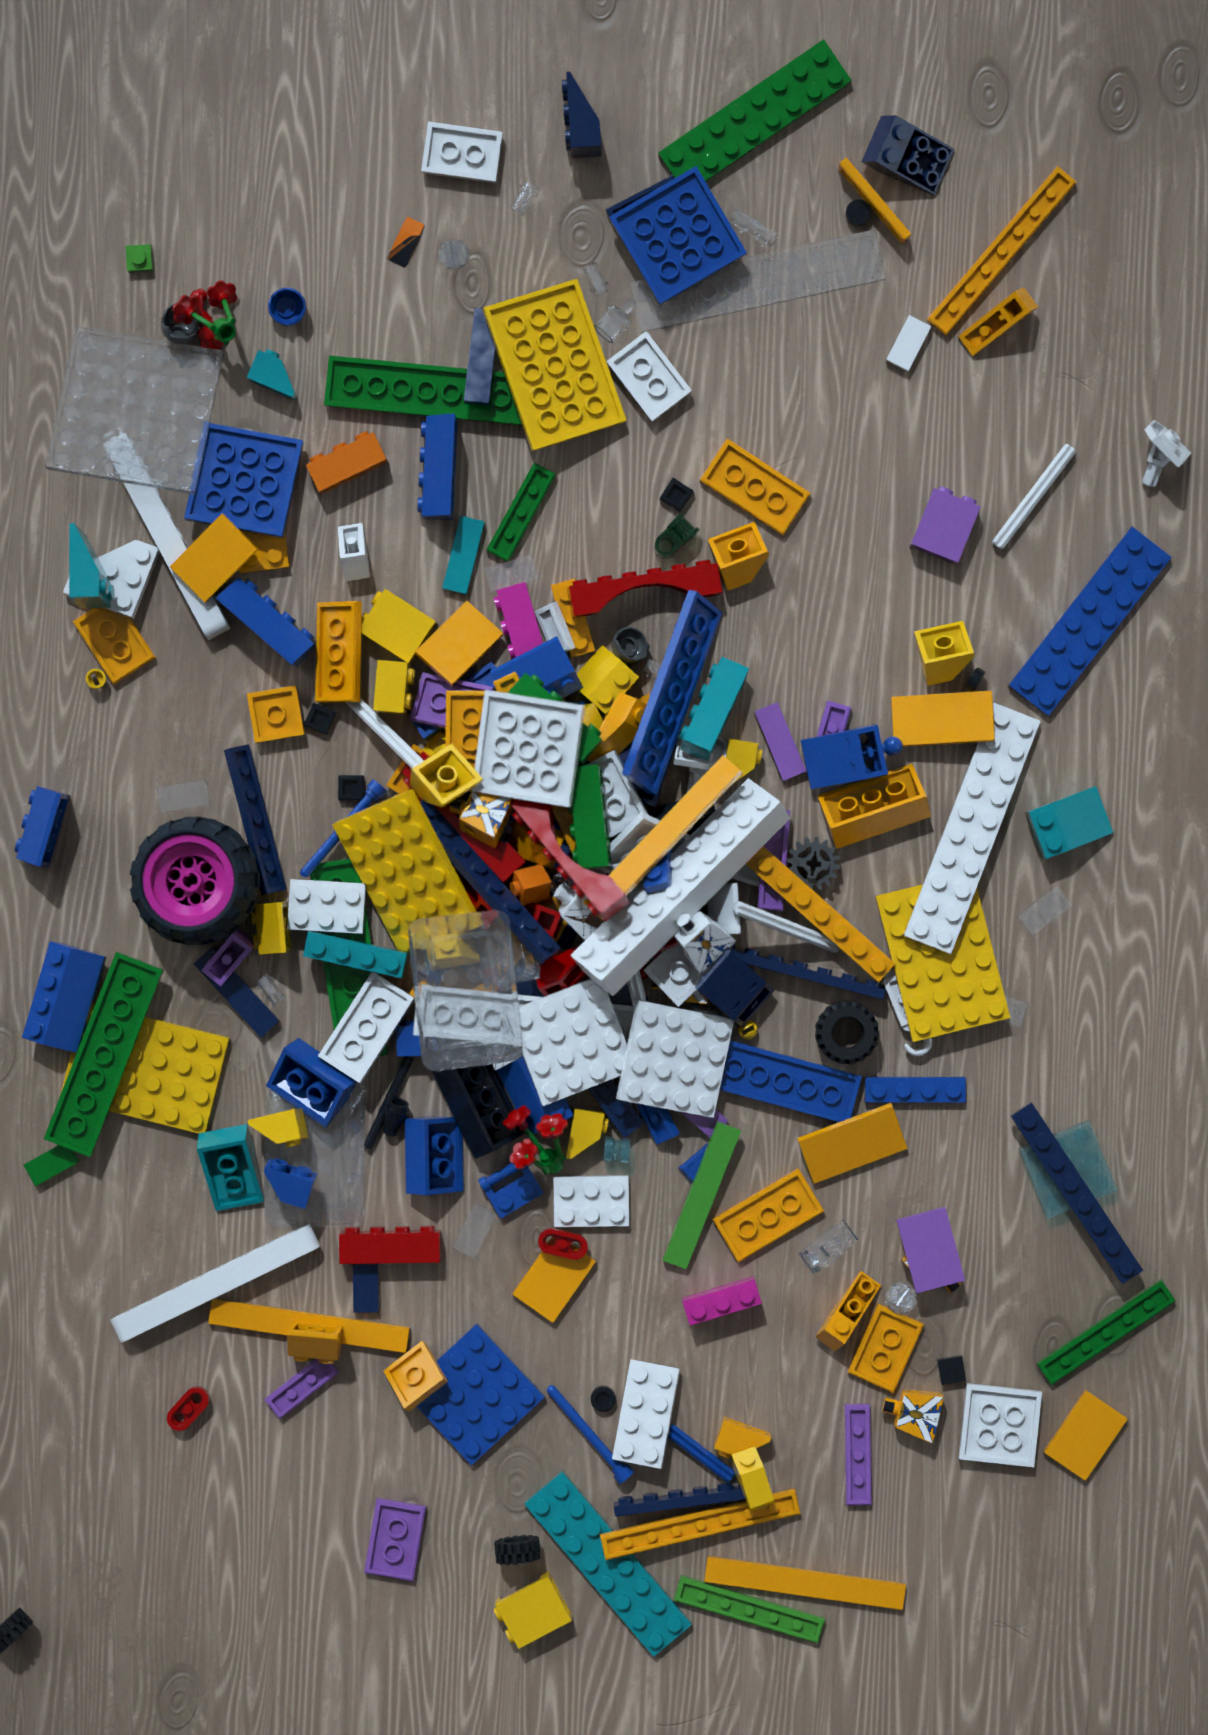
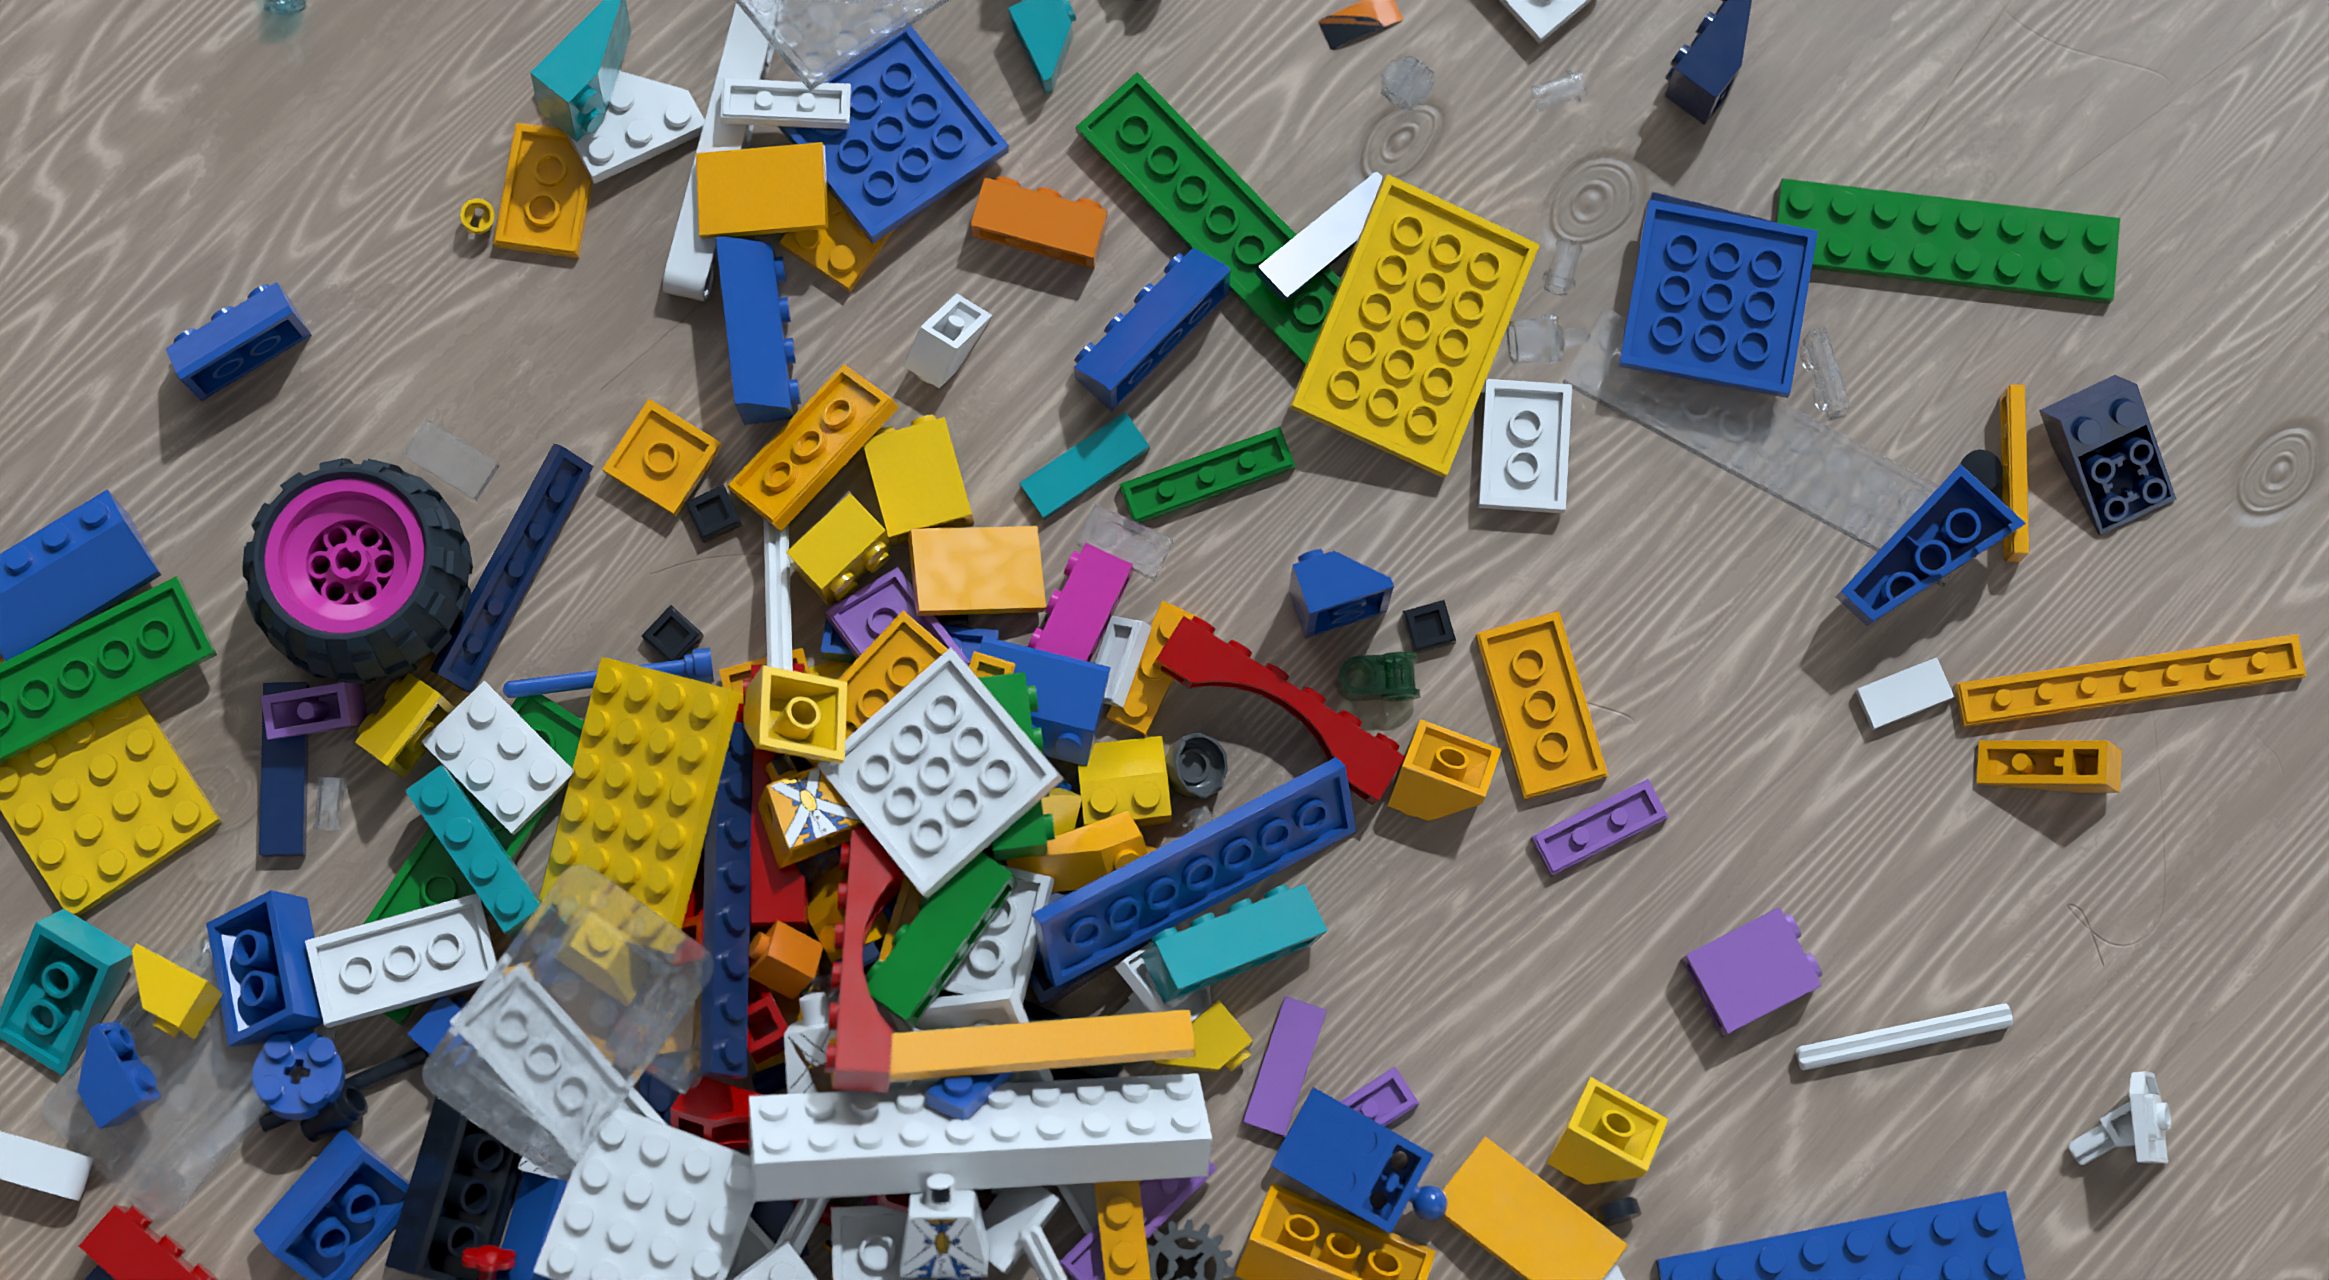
camera: 45 degrees right, 10 degrees down
none -> blue plate [252,1030,345,1120]
none -> white tile [720,78,851,129]
none -> blue slope [1289,549,1394,639]
none -> medium lavender tile [1531,779,1668,876]
none -> blue wedge [1835,464,2026,626]

